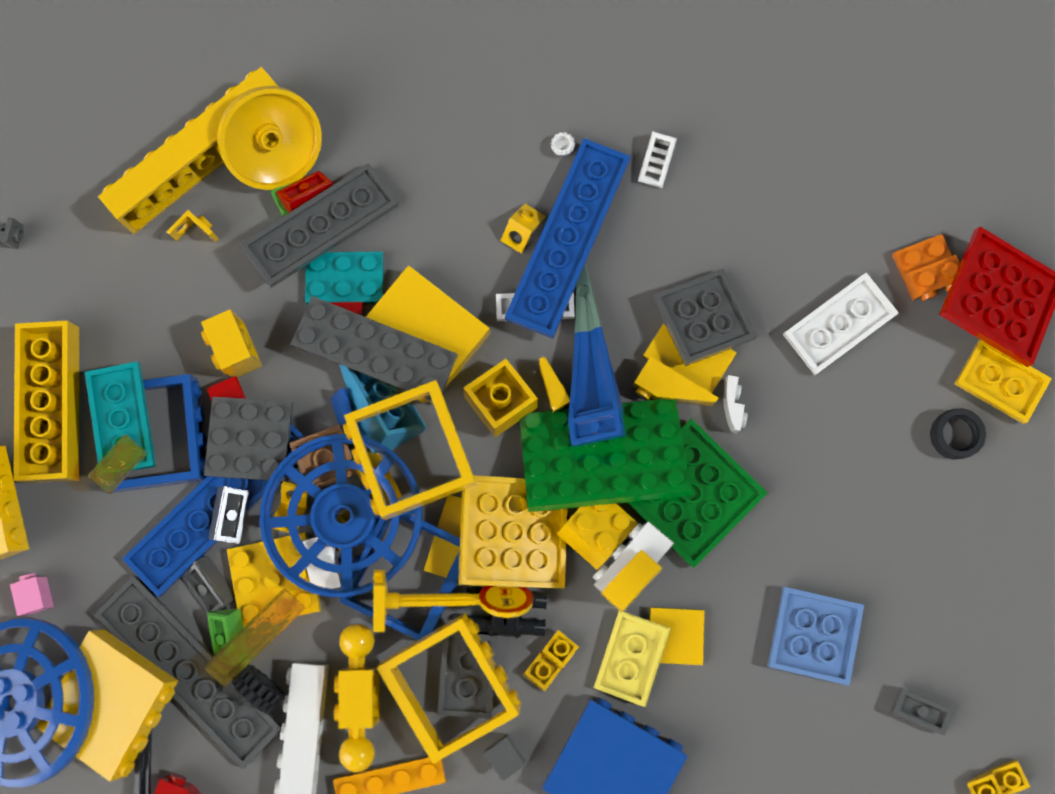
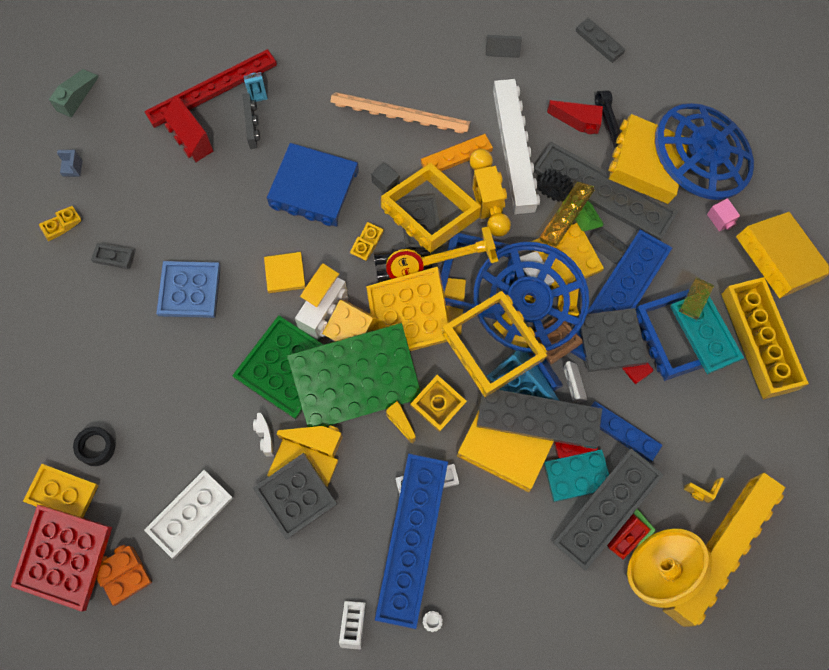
camera: 165 degrees right, 10 degrees down
yellow brick [201,309,263,378] -> none
slope [209,486,250,544] -> none
yellow bracket [501,203,546,253] -> none
blue plate [568,264,625,447] -> none
light yellow tile [594,611,671,707] -> none
none -> white slope [563,361,587,404]
none -> blue plate [591,401,662,463]

